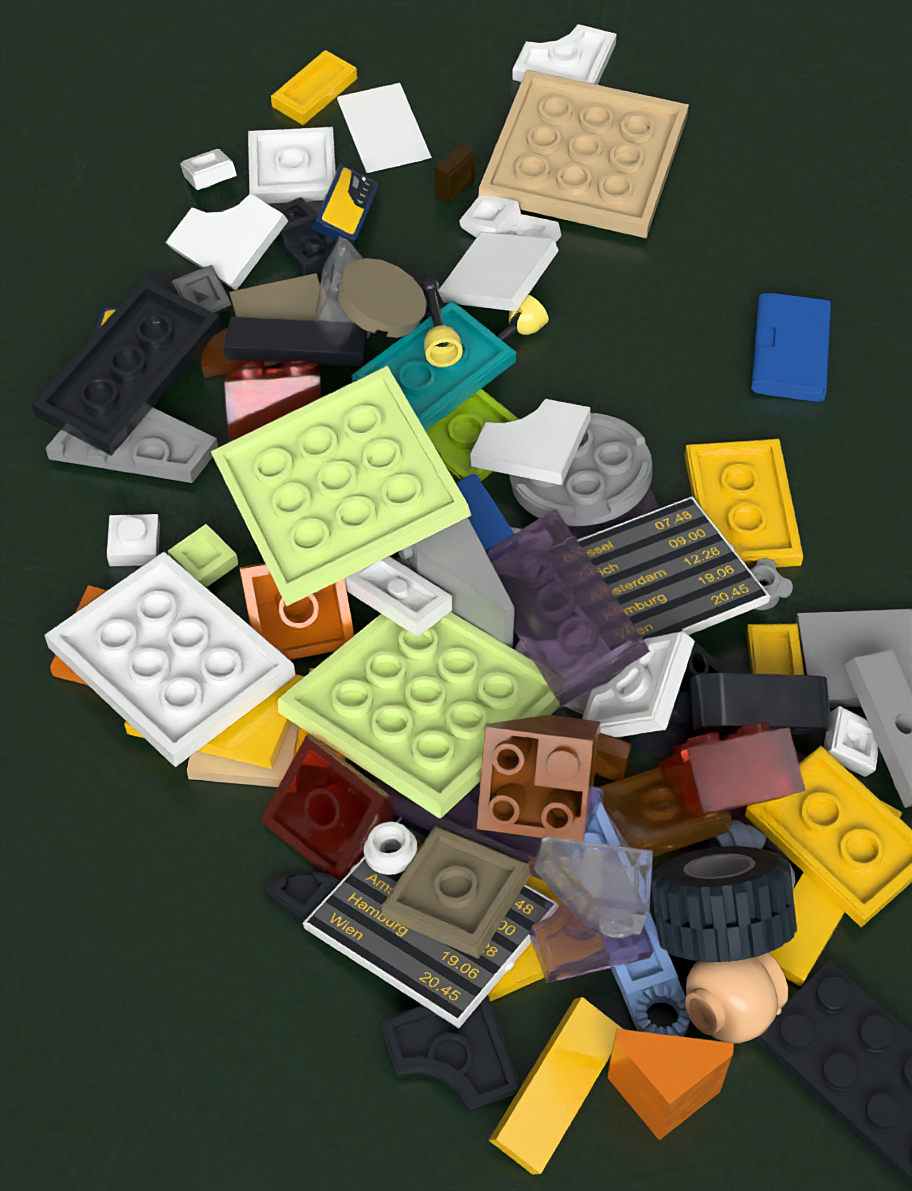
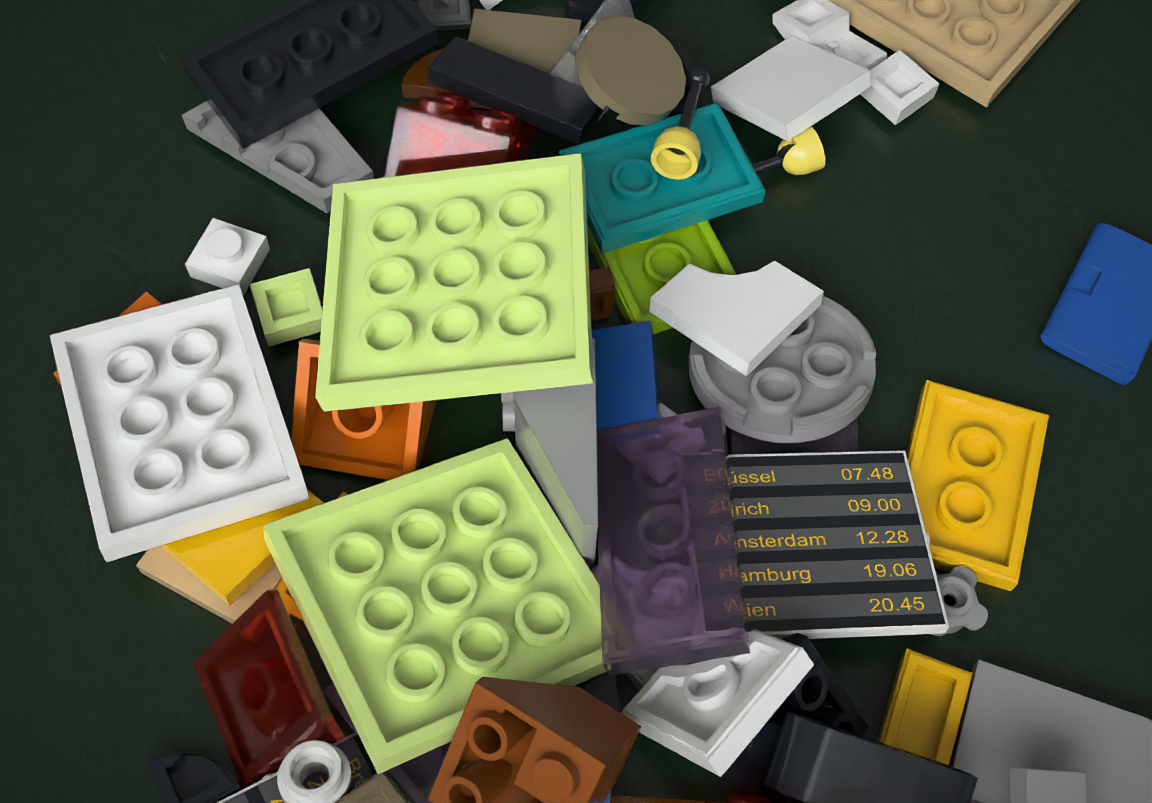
camera: 20 degrees right, 5 degrees up
white plate [345,556,452,637] -> none
reddish brown tile [595,733,632,783] -> none
none -> white plate [860,50,939,125]

